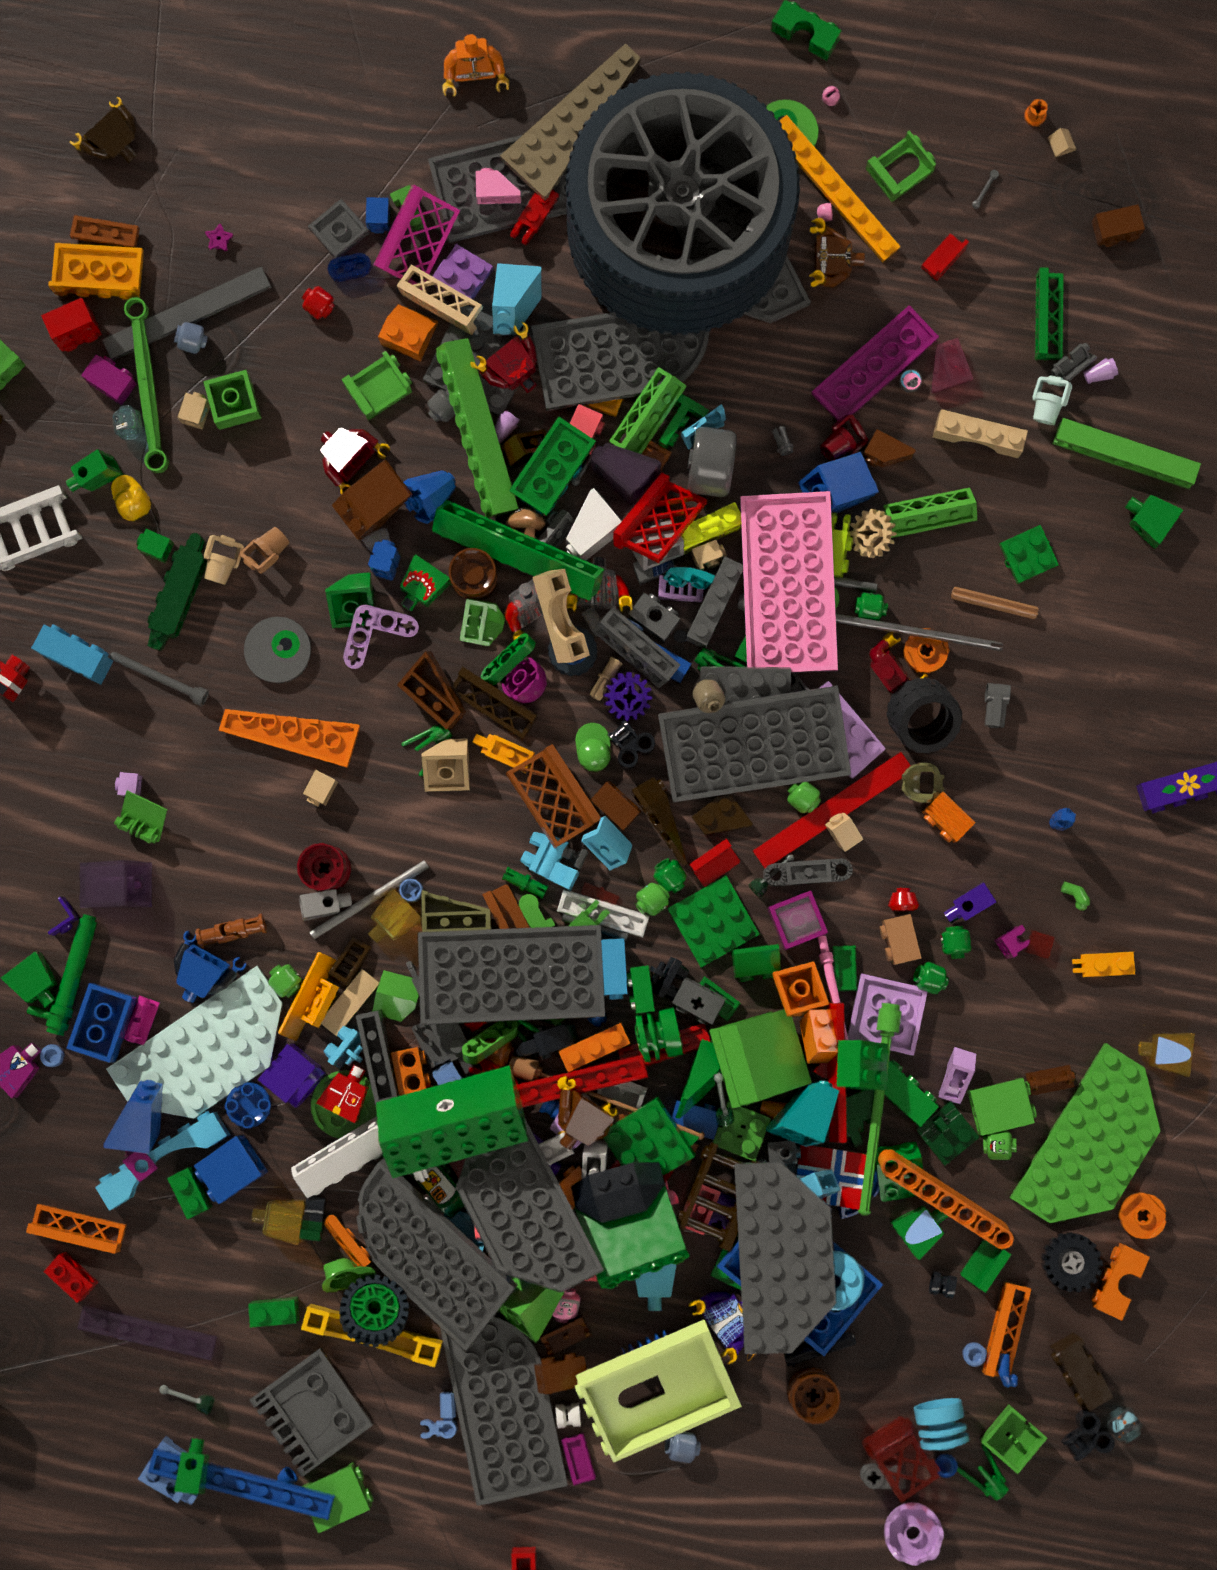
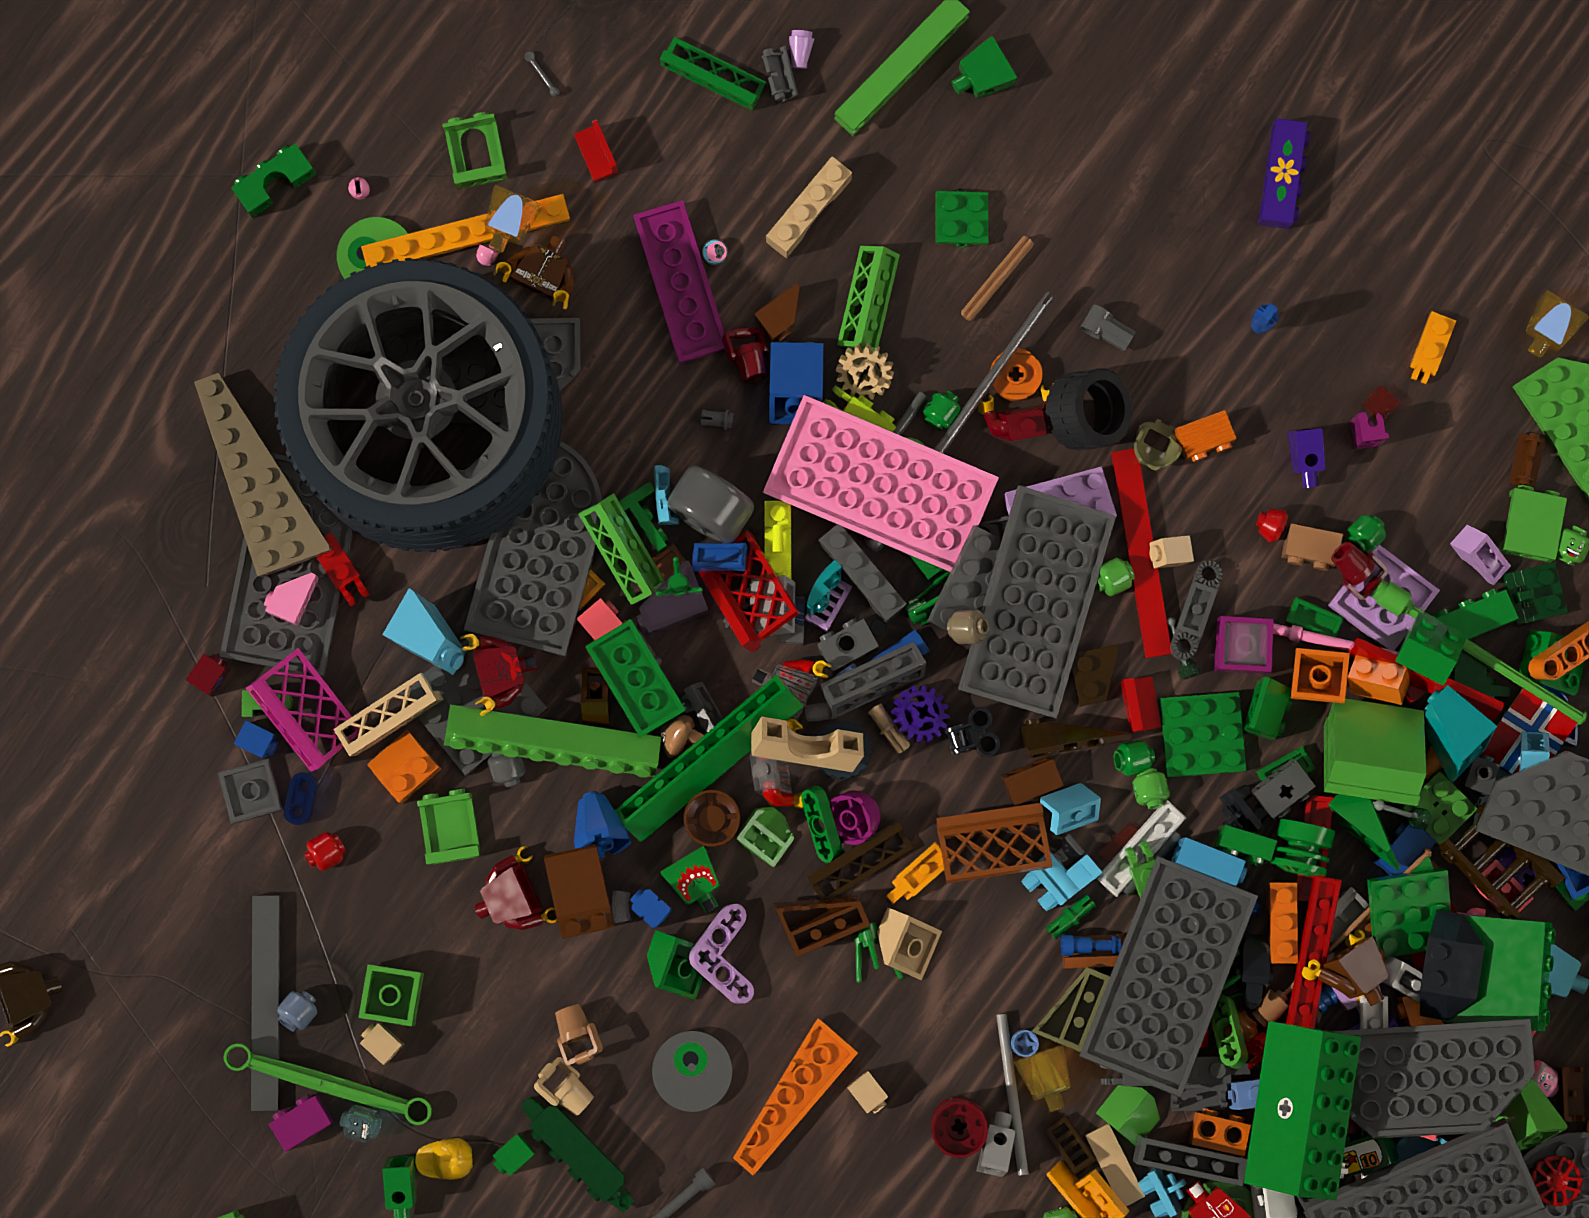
camera: 70 degrees left, 0 degrees up
red brick [41,298,102,352] -> none
light orange bracket [48,243,144,300] -> none
dark orange plate [70,215,140,248] -> none
magenta plate [205,224,233,251] -> none
medium lavender plate [432,244,493,302] -> none
orange torso [442,34,509,97] -> none
lavender cone [494,410,520,444] -> none
bright green leg [519,894,556,928] -> none
white slope [566,488,622,561] -> none
bright green cap [576,723,611,772] -> none
tan brick [691,540,727,571] -> none
clear pink wing [931,338,973,394] -> none
green head [941,926,972,959] -> none
light aqua piece [1033,376,1072,425] -> none
bright green arm [1061,881,1090,911] -> none
none -> dark red brick [186,653,229,697]
none -> clear yellow torso [485,185,541,253]
none -> green plant [656,557,703,597]
none -> blue tile [692,543,748,571]
none -> blue piece [1061,935,1121,956]
none -> dark red piece [1331,542,1388,600]
none -> red wheel [1531,1155,1583,1207]

